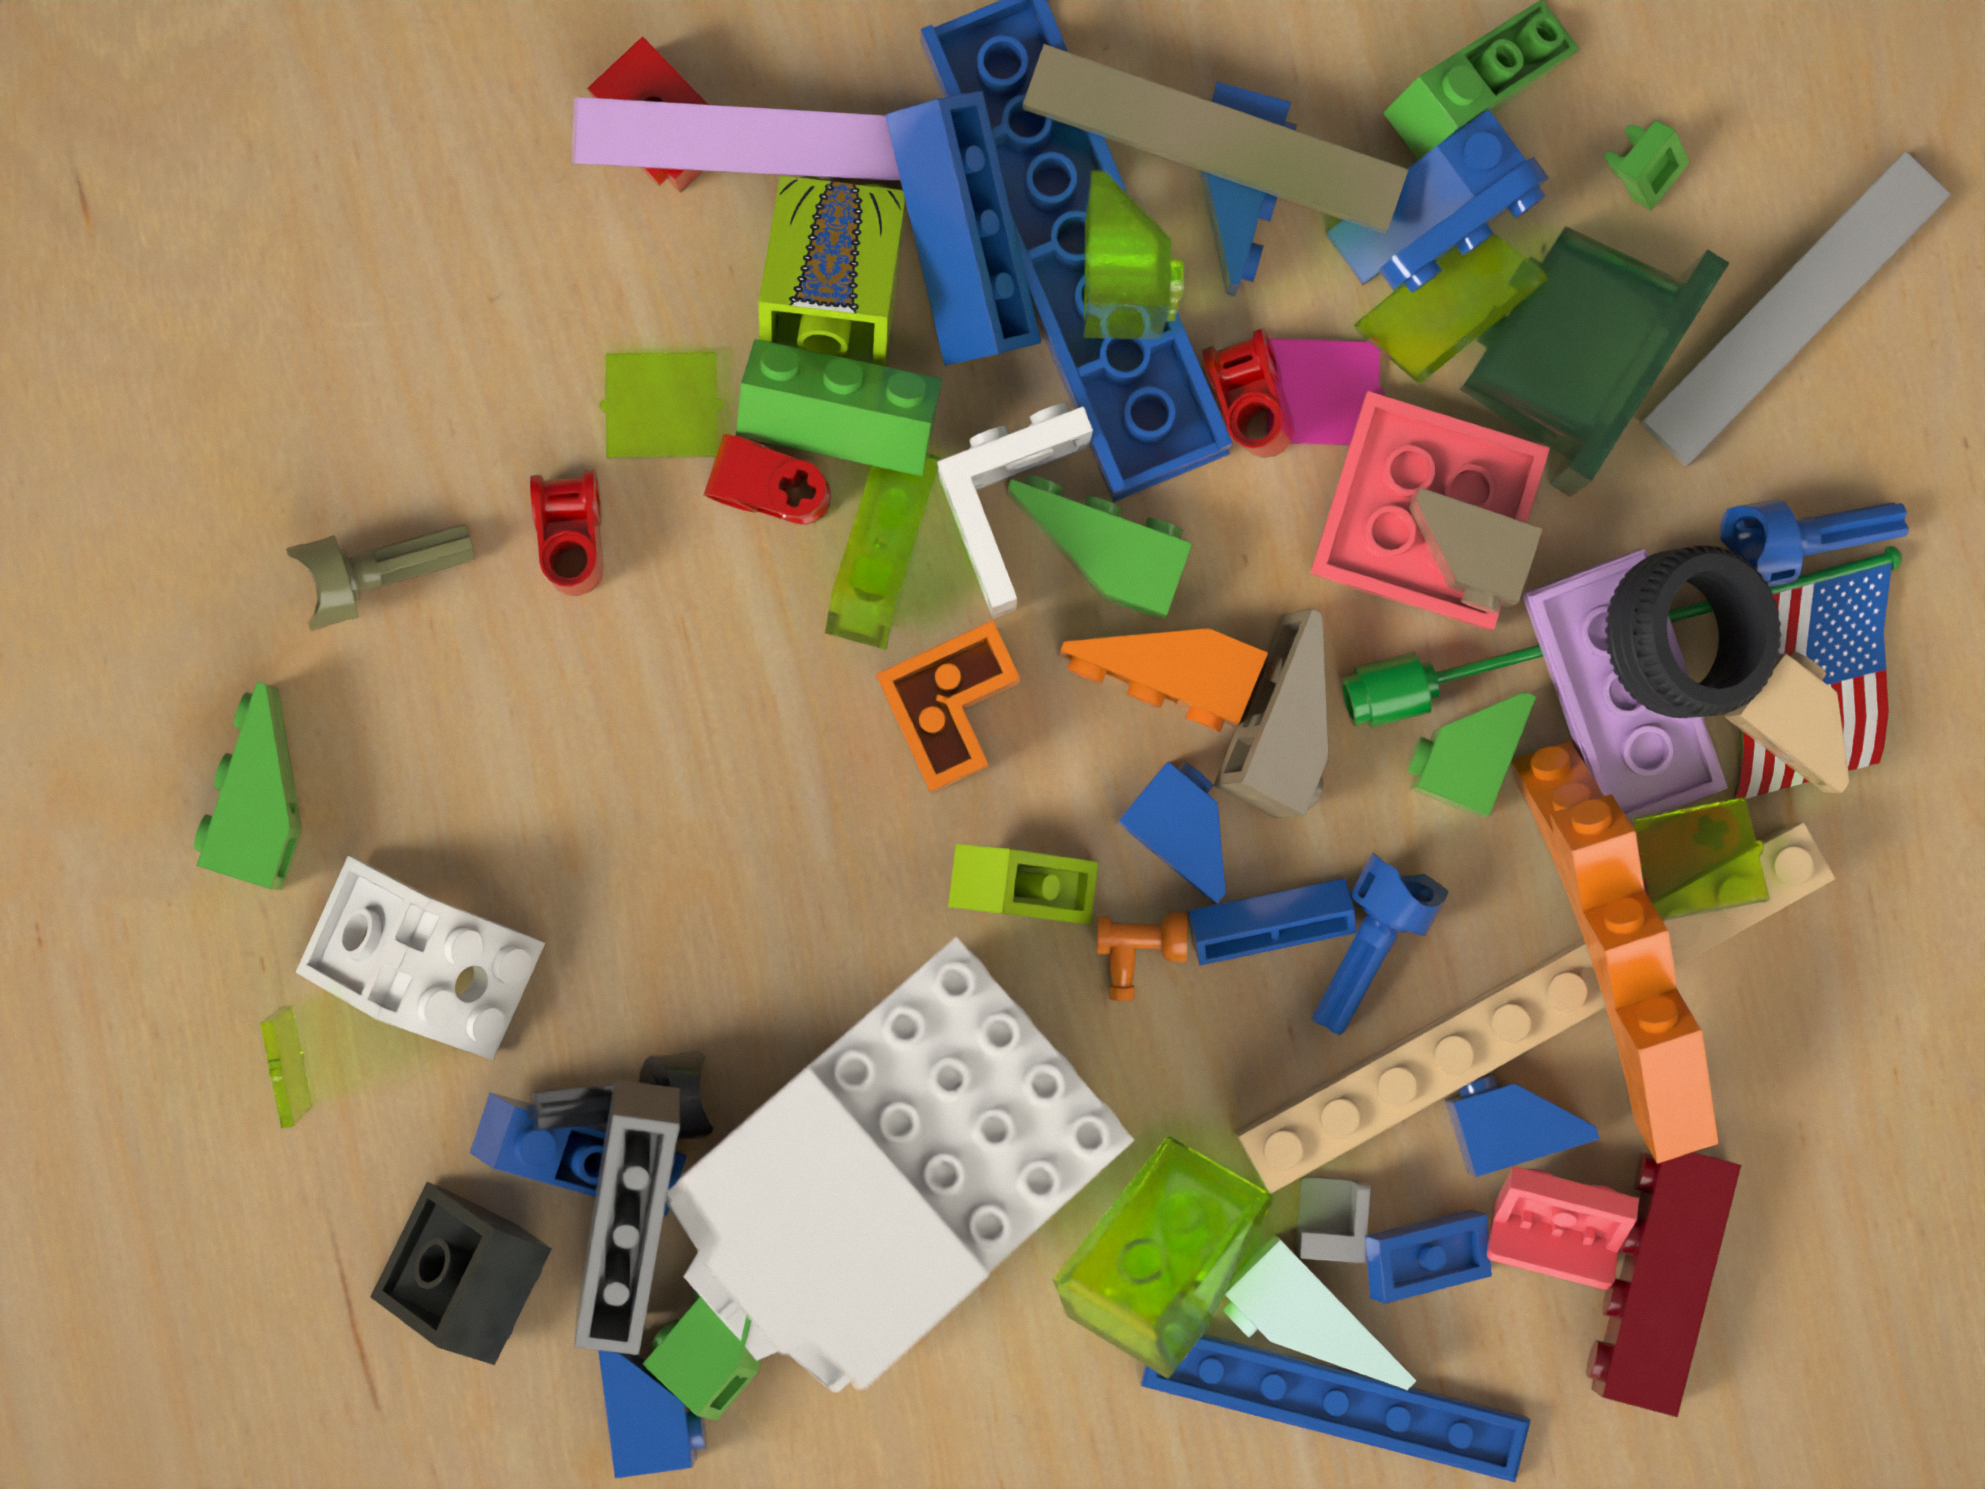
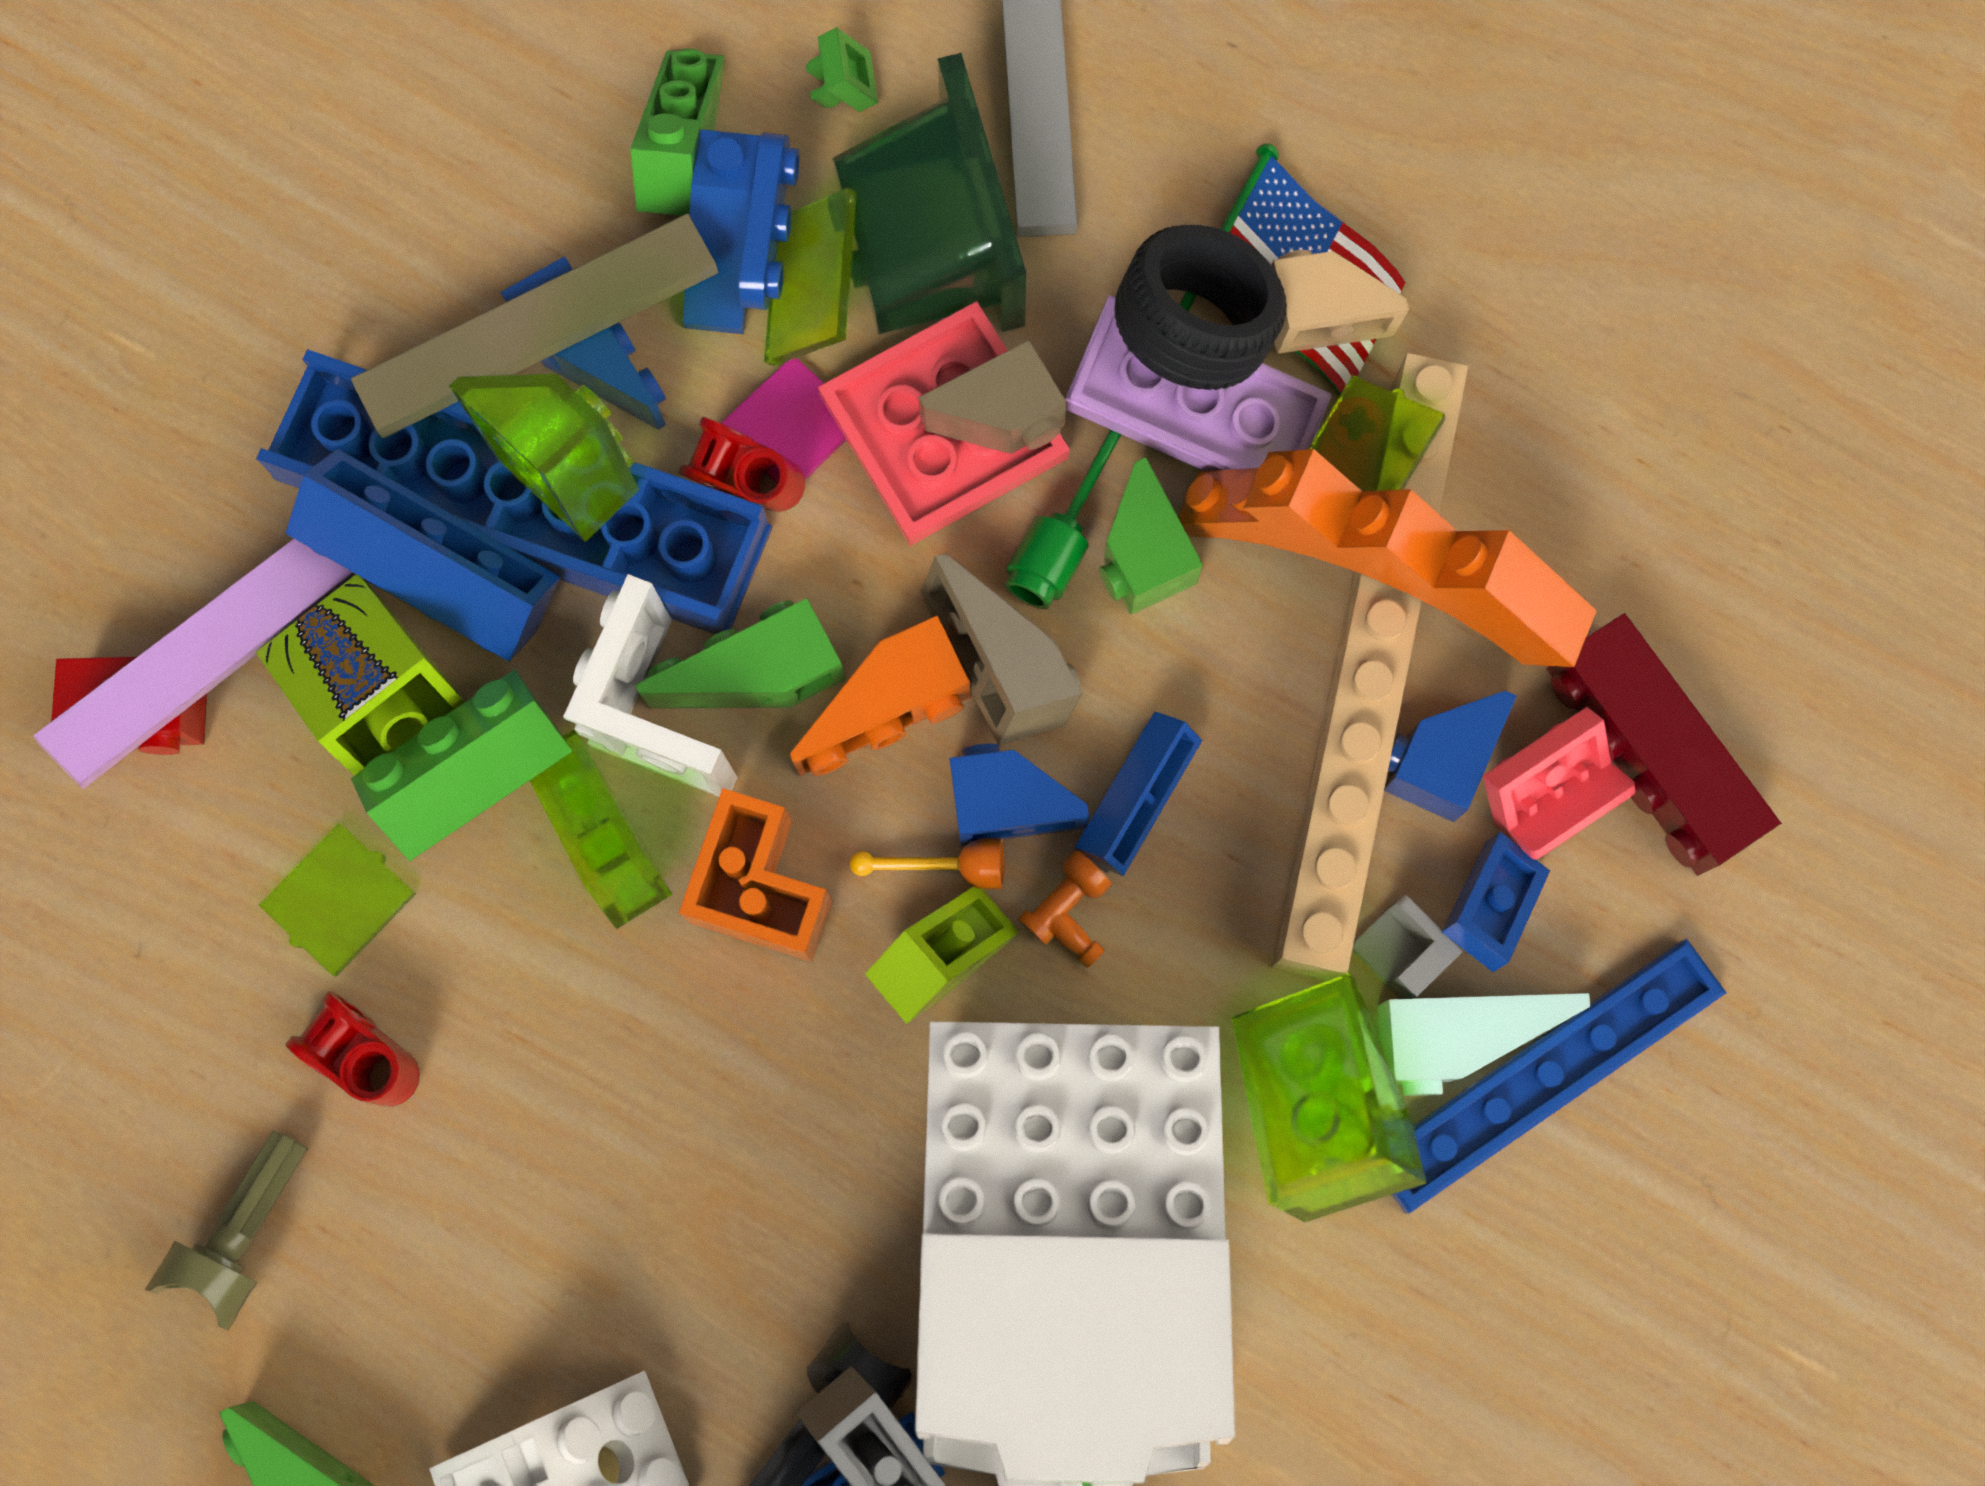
camera: 45 degrees left, 10 degrees down
red piece [703,434,832,525] -> none
blue piece [1311,852,1449,1035] -> none
blue piece [1720,499,1909,587] -> none
none -> hinge [849,838,1005,889]

